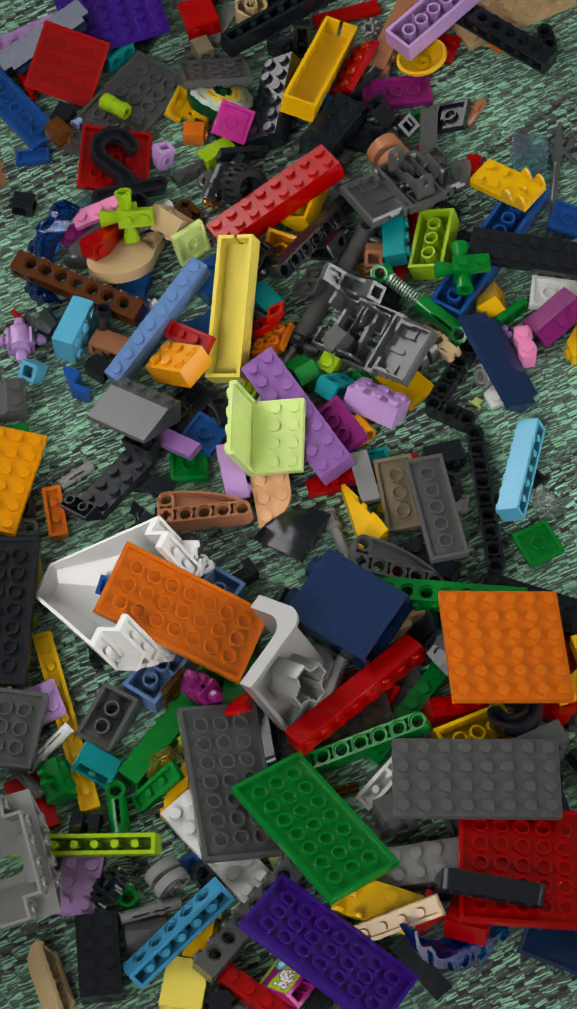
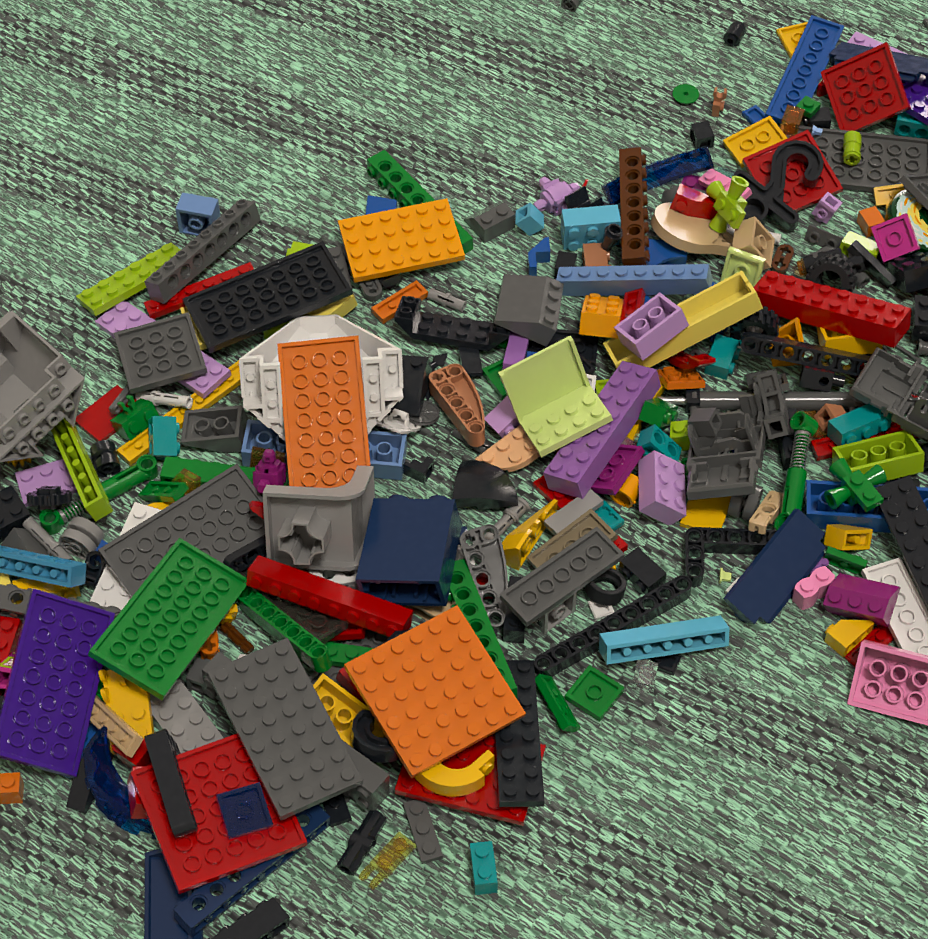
camera: 60 degrees right, 5 degrees down
none -> clear blue plate [216,782,273,840]
none -> green plate [535,674,581,733]
none -> lavender brick [614,292,689,360]
none -> yellow plate [723,116,787,168]
none -> green plate [795,96,821,119]

